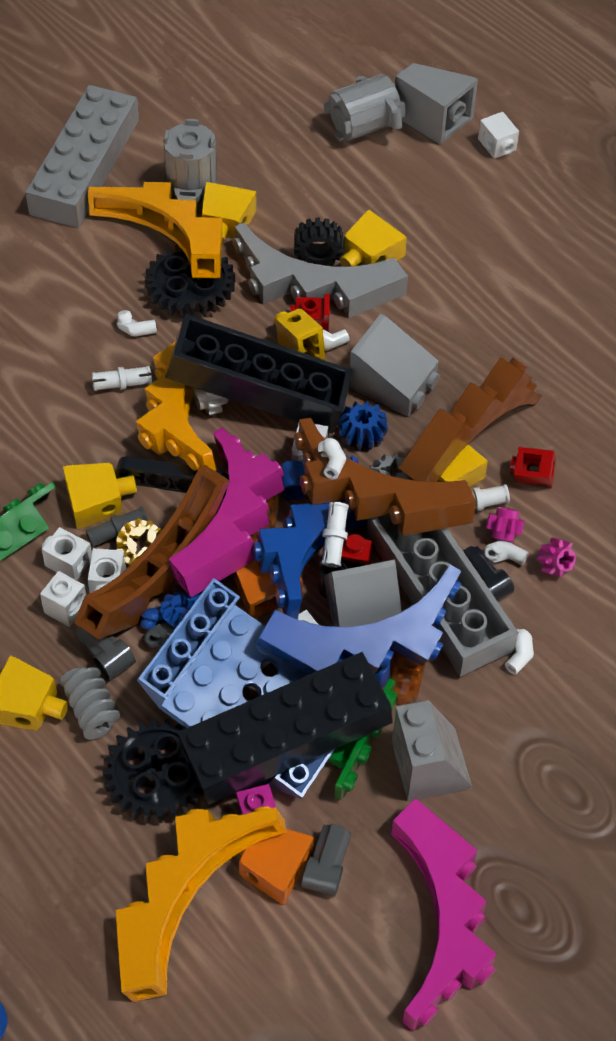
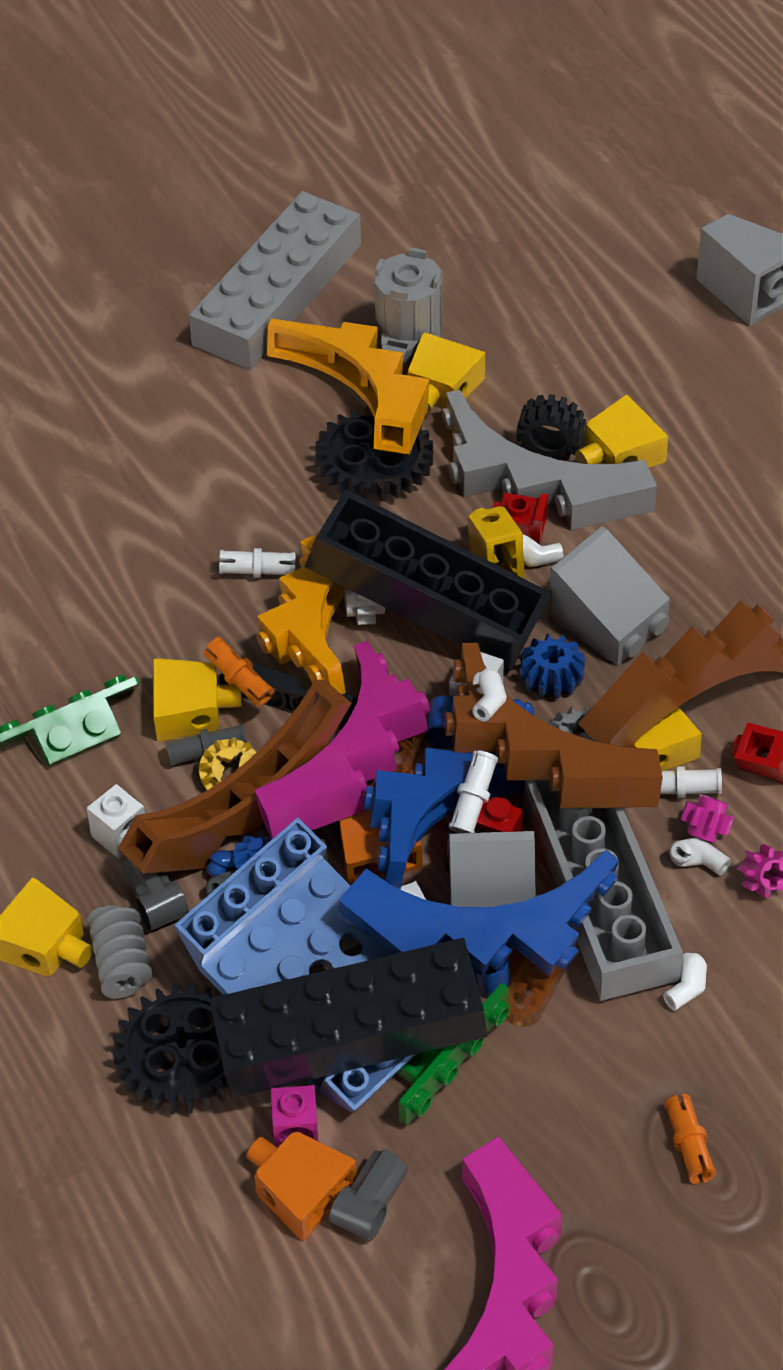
camera: 15 degrees right, 5 degrees down
white brick [42,527,92,581] -> none
white brick [88,548,126,593] -> none
light orange arch [115,806,286,1002] -> none
white arm [116,310,157,337] -> none
light grey container [323,74,406,141] -> none
light grey slope [392,700,472,802] -> none
black piece [463,546,514,601] -> none
none -> orange pin [203,637,274,708]
none -> orange pin [664,1094,717,1184]

